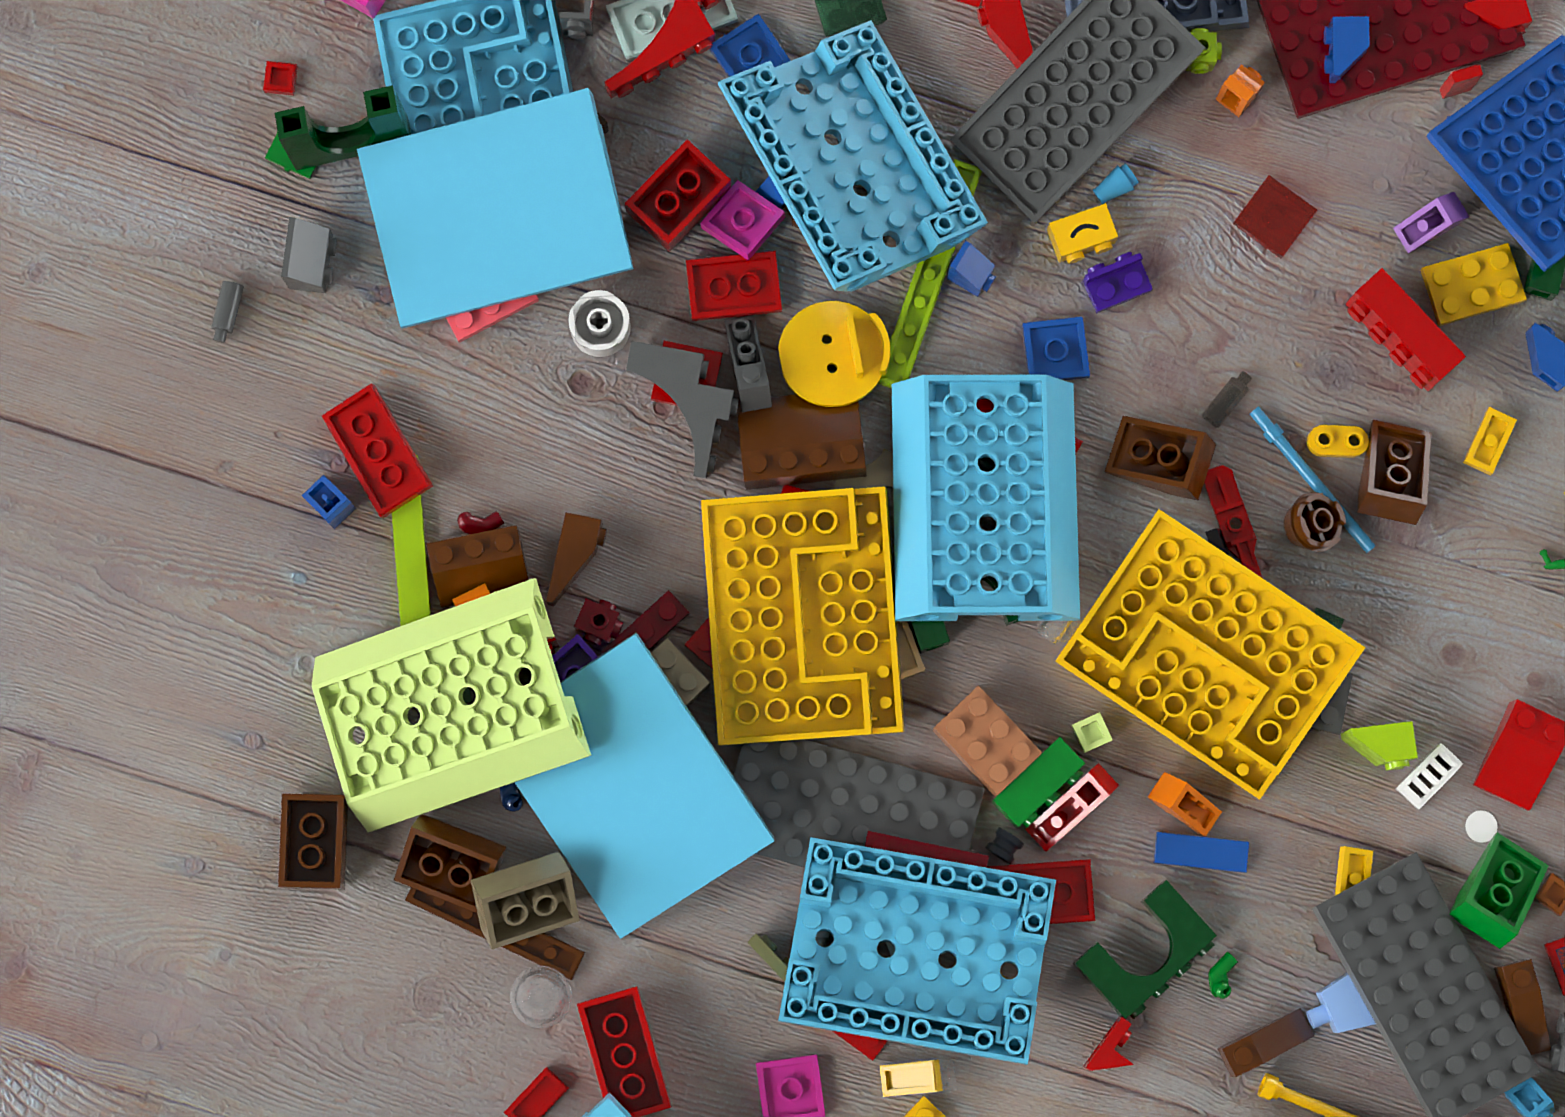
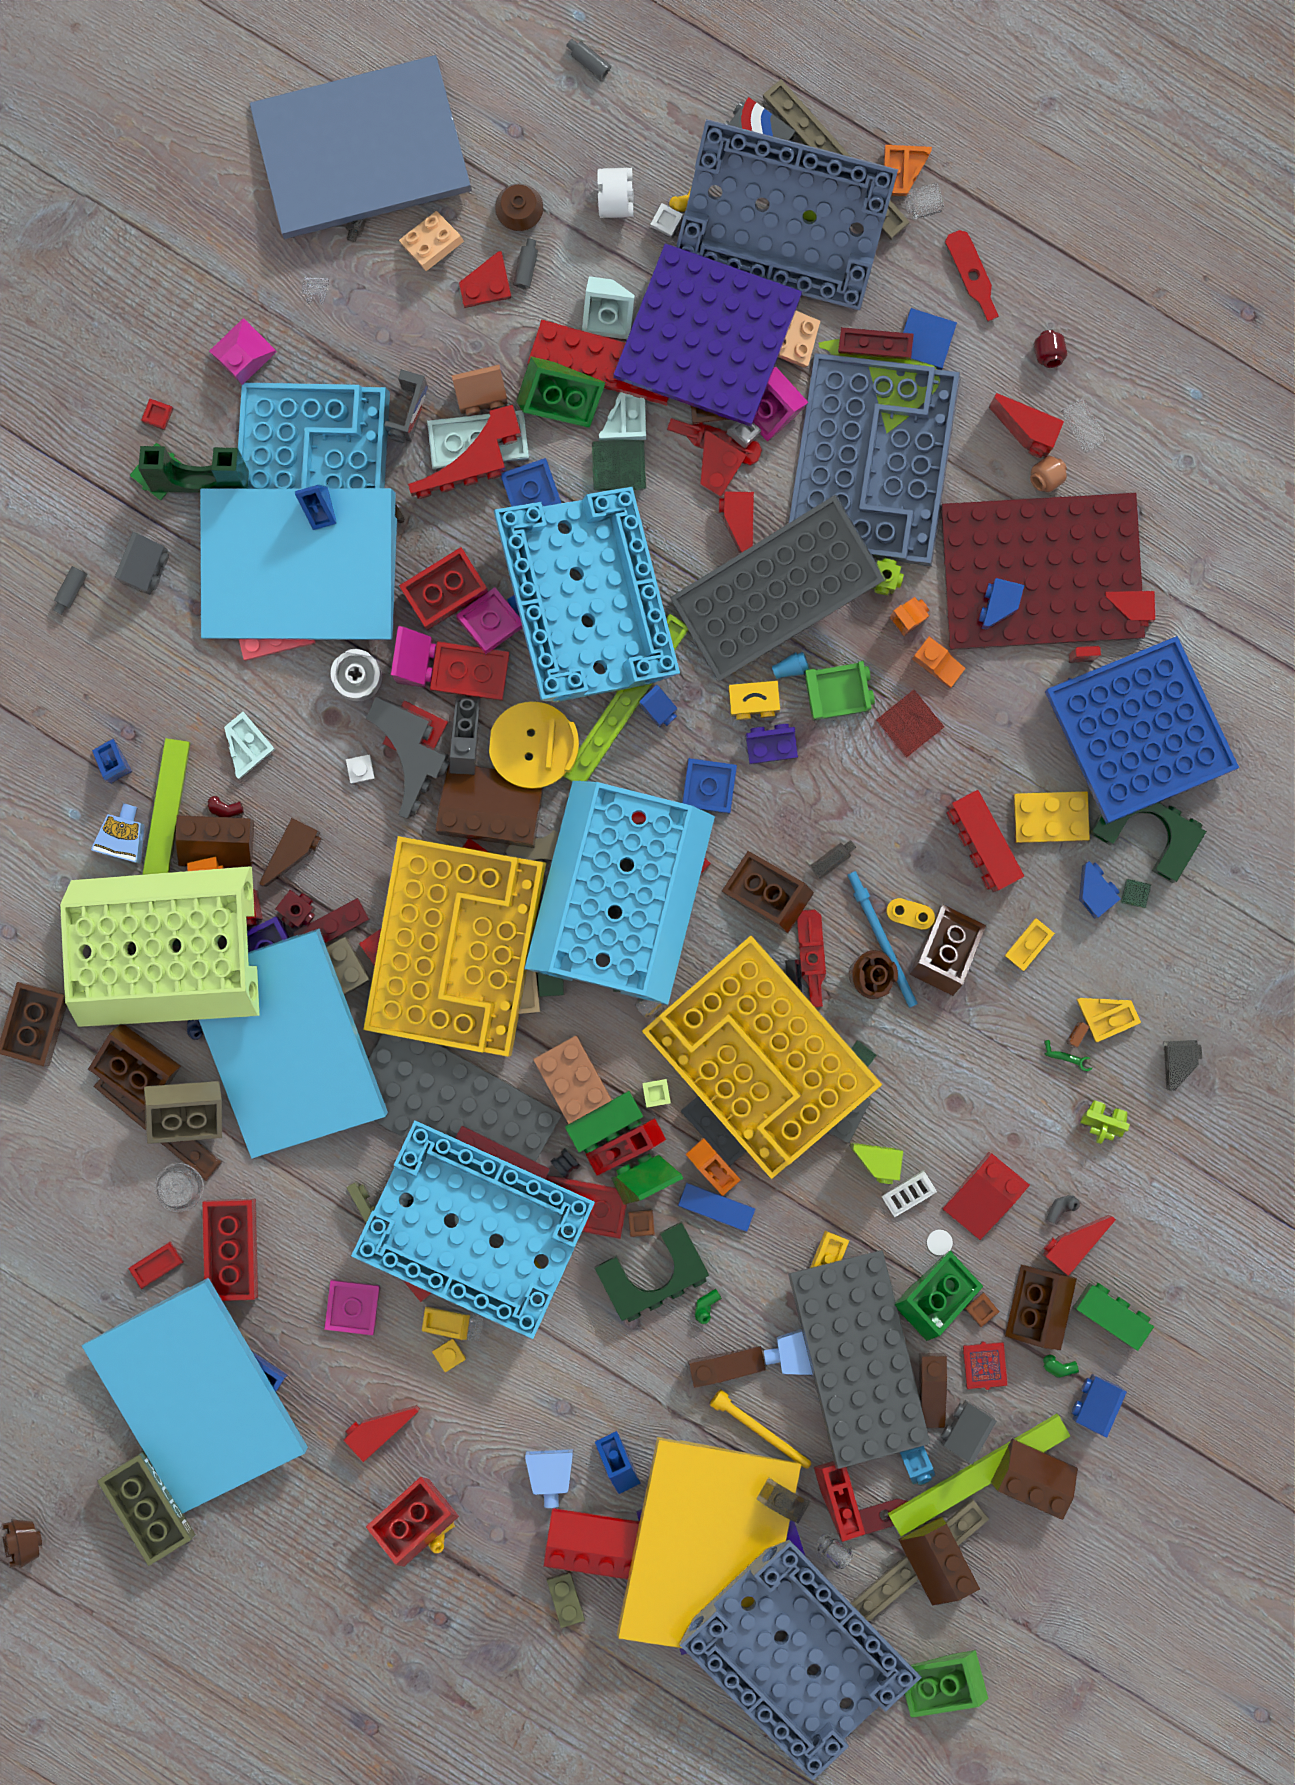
camera: 15 degrees right, 5 degrees up
red tile [322,383,433,518] -> none
red slope [1083,1017,1134,1071] -> none
medium lavender slope [1393,192,1470,254] -> none
none -> torso [91,803,145,864]
none -> light aqua wing [224,712,275,780]
none -> blue slope [295,485,336,530]
none -> white plate [346,755,375,784]
none -> dark pink slope [391,626,436,688]
none -> green slope [611,1153,684,1204]
none -> dark orange tile [628,1210,655,1237]
none -> black plate [681,1096,747,1166]
none -> bright green panel [804,661,875,721]
none -> orange arch [912,636,966,688]

